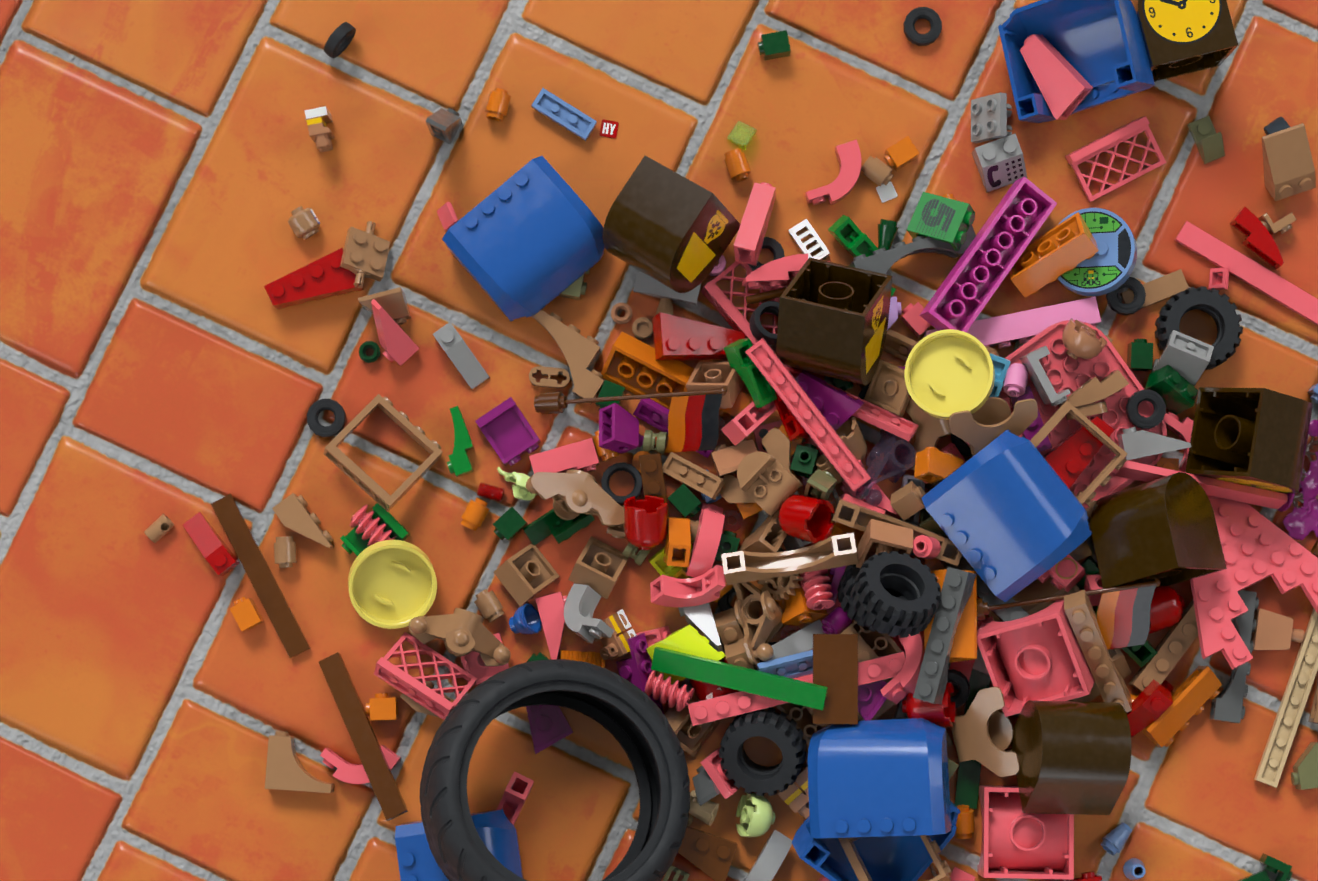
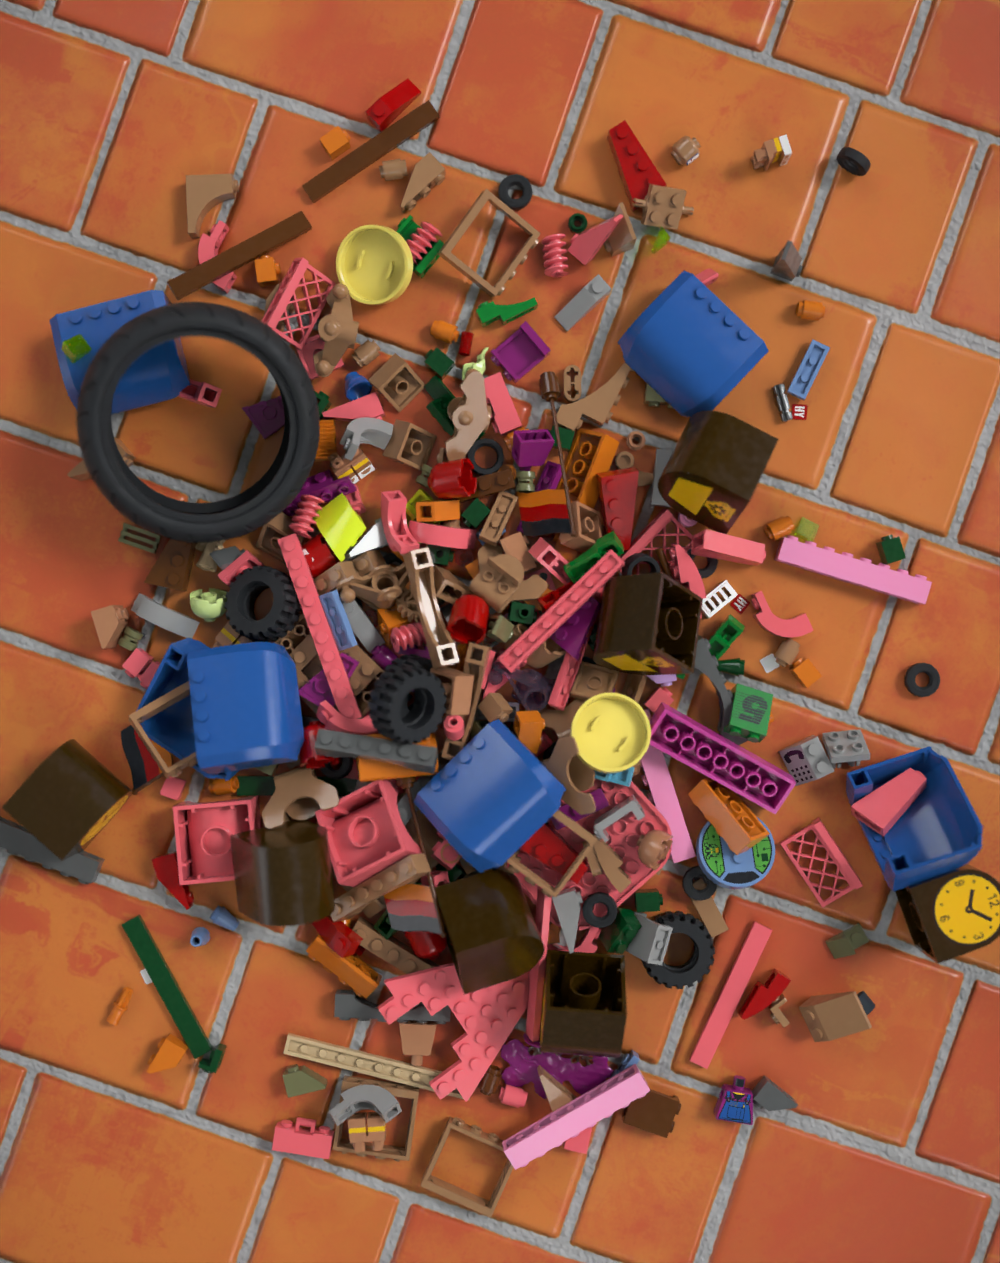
camera: 85 degrees right, 5 degrees up
medium nougat piece [144,514,174,543] -> none
green tile [651,647,828,710] -> none
reddish brown tile [813,634,858,724] -> none
bright pink brick [1003,363,1028,397] -> none
coral slope [1208,267,1230,290] -> none
none -> coral piece [542,234,569,277]
none -> clear neon green slope [651,226,670,254]
none -> red sticker [730,594,750,614]
none -> dark grey axle [773,384,793,422]
none -> bright pink brick [774,535,932,605]

